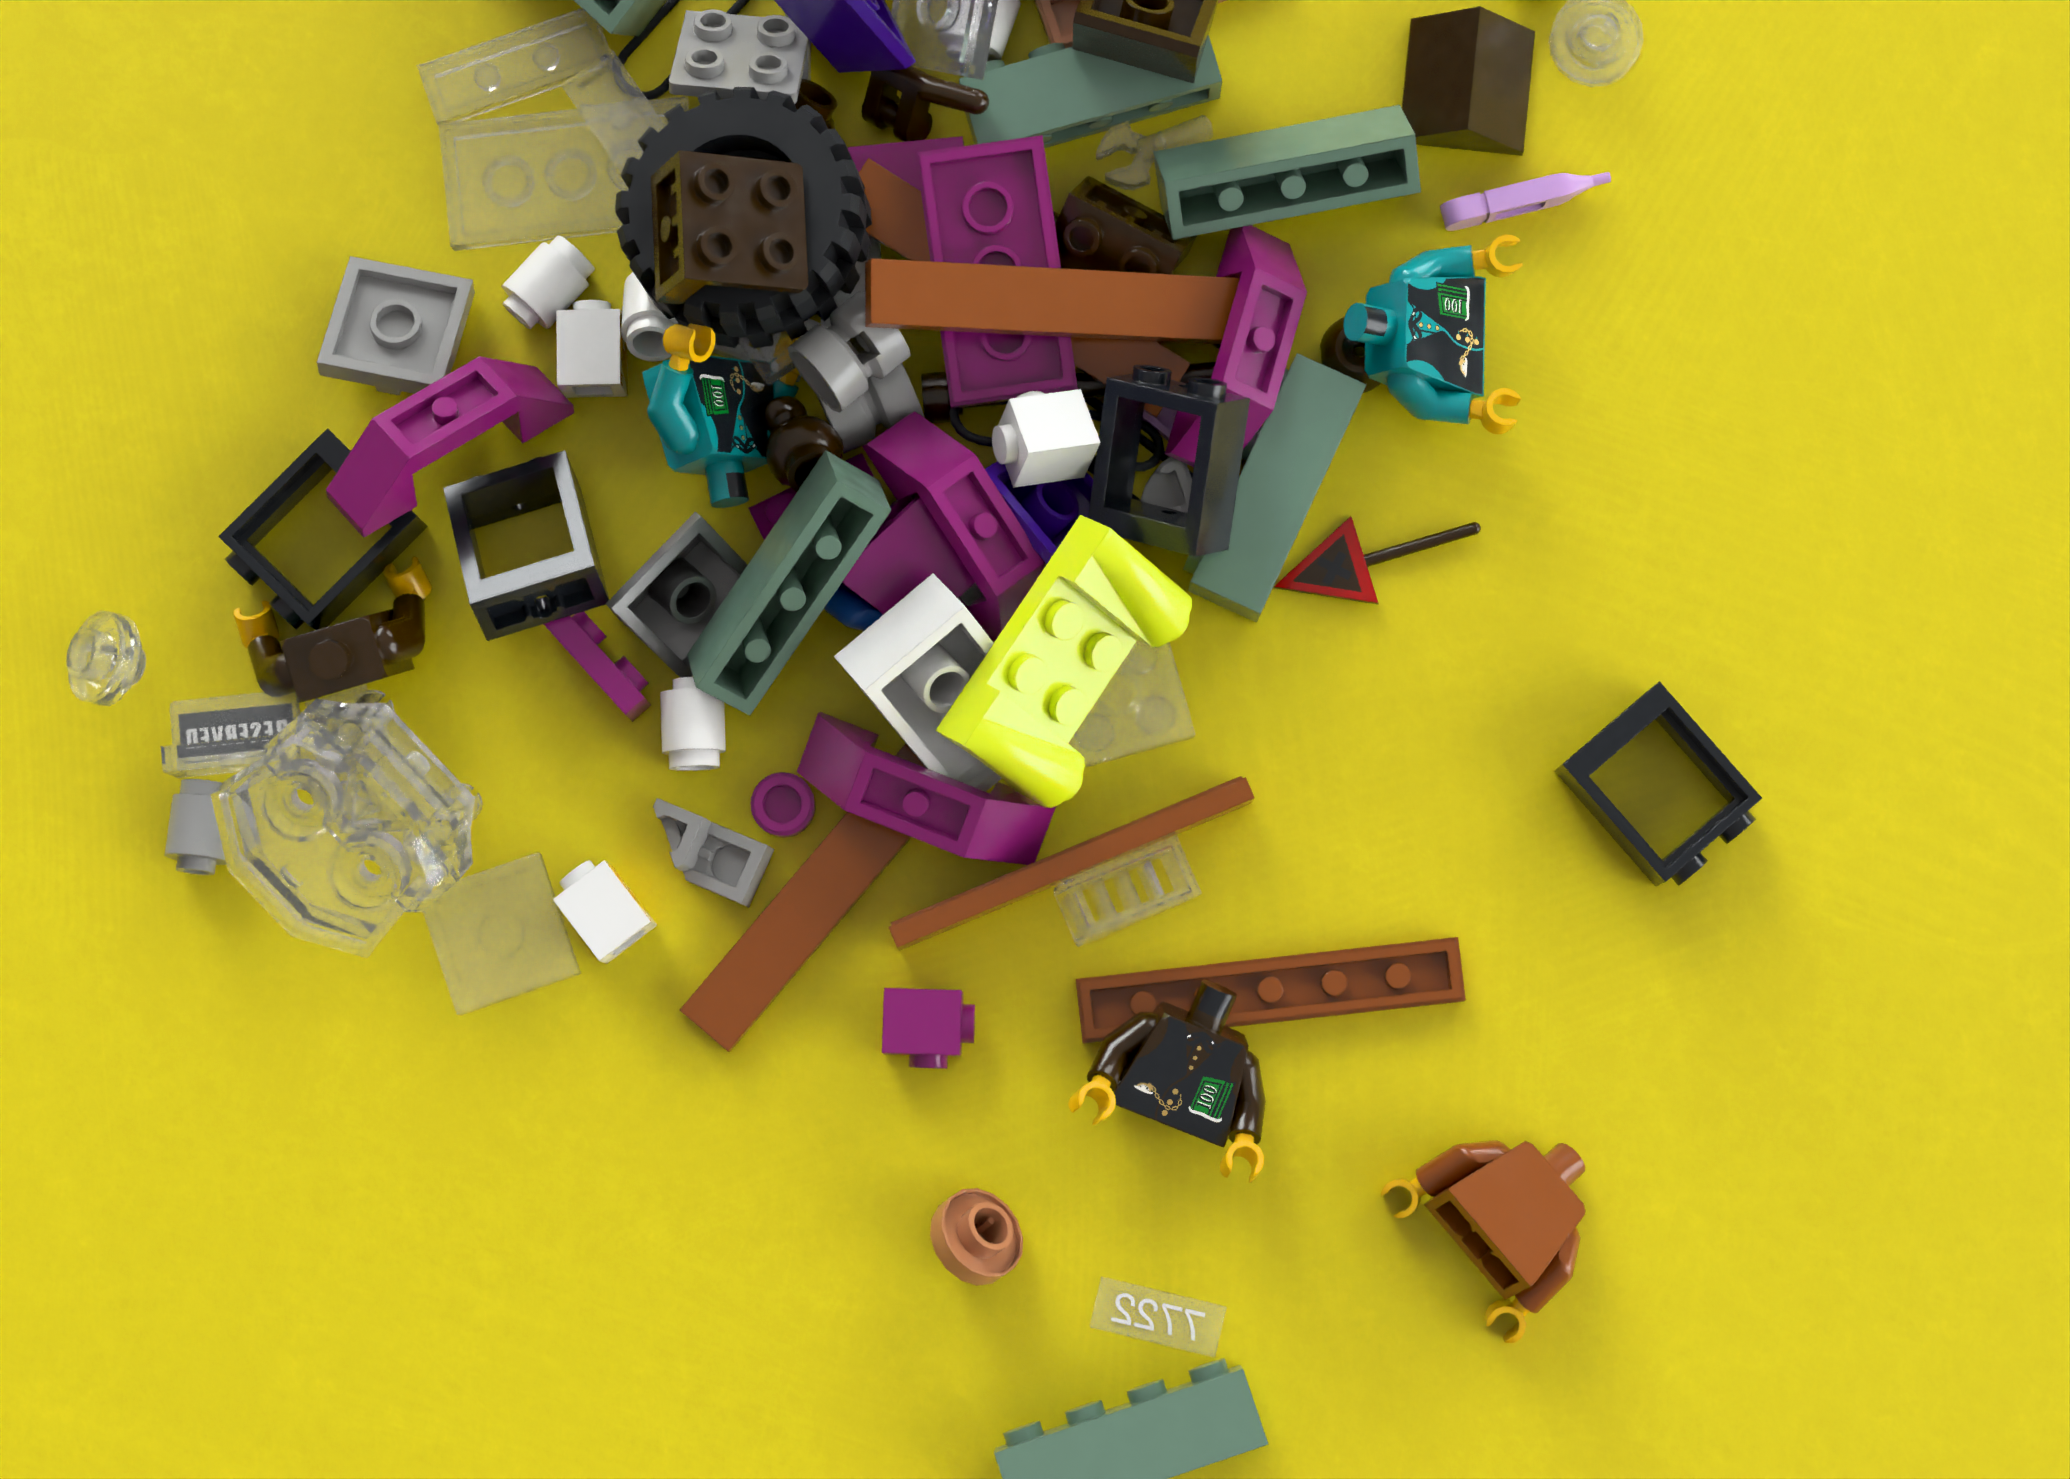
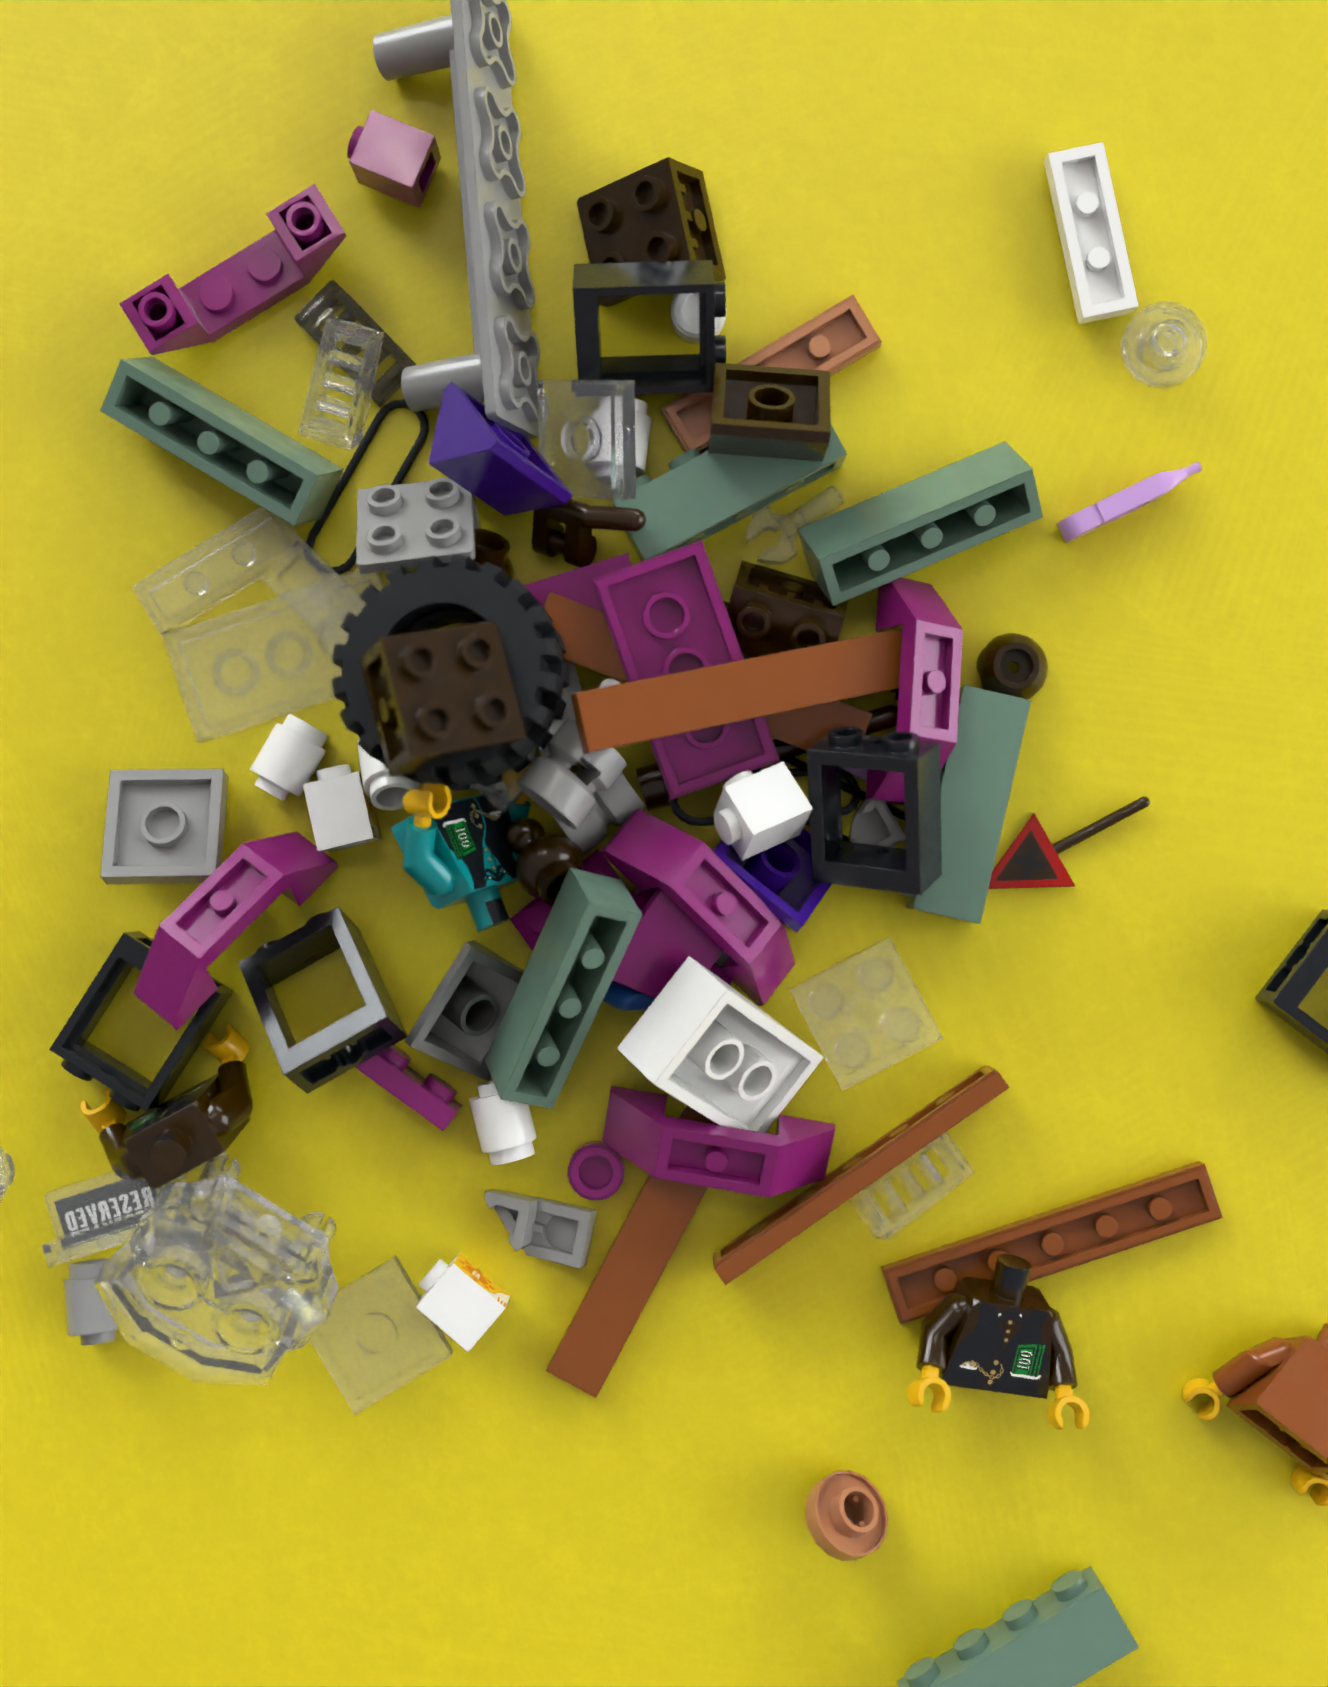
camera: 10 degrees left, 5 degrees up
magenta brick [882,988,975,1069] -> none
neon yellow piece [936,515,1192,808] -> none
clear sticker [1090,1276,1227,1357] -> none
torso [1343,234,1523,434] -> none
dark brown slope [1401,6,1535,156] -> none

